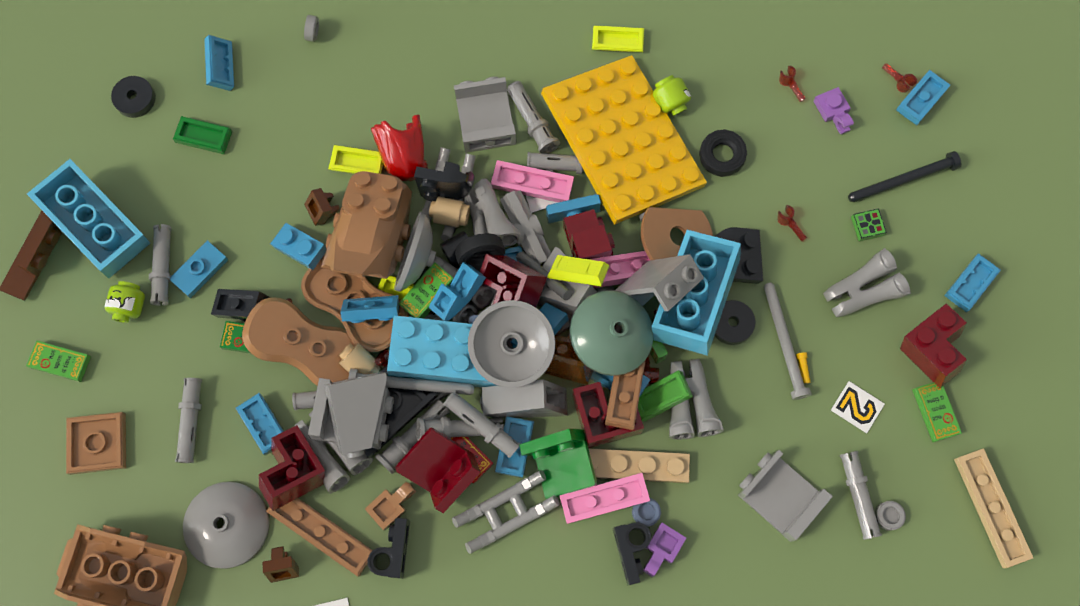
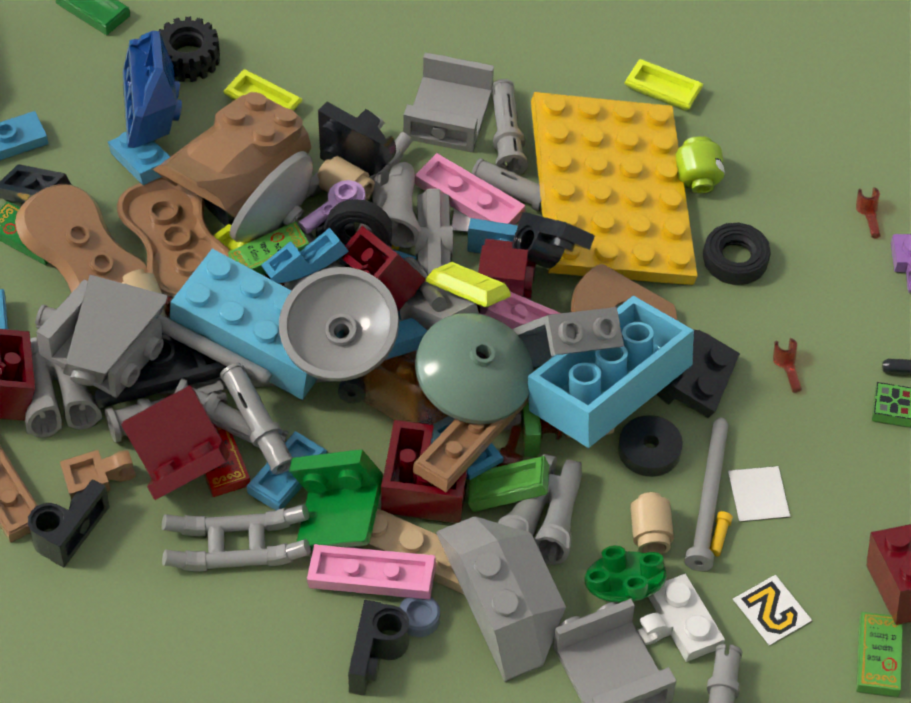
camera: 20 degrees right, 20 degrees down
reddish brown tile [304,188,340,226] -> none
dark azure plate [340,295,400,323] -> none
red hair [371,115,428,182] -> none
light grey slope [480,379,568,419] -> none
medium lavender plate [643,523,686,577] -> none
light grey piece [823,248,911,318] -> none
none -> blue wedge [122,30,182,148]
none -> black tyre [159,17,220,82]
none -> lavender plate [298,180,366,234]
none -> light grey wedge [436,516,566,682]
none -> black plate [512,212,595,269]
none -> green dish [584,545,667,602]
none -> tan brick [630,492,674,554]
none -> white plate [637,574,725,662]
none -> white sticker [728,466,790,521]

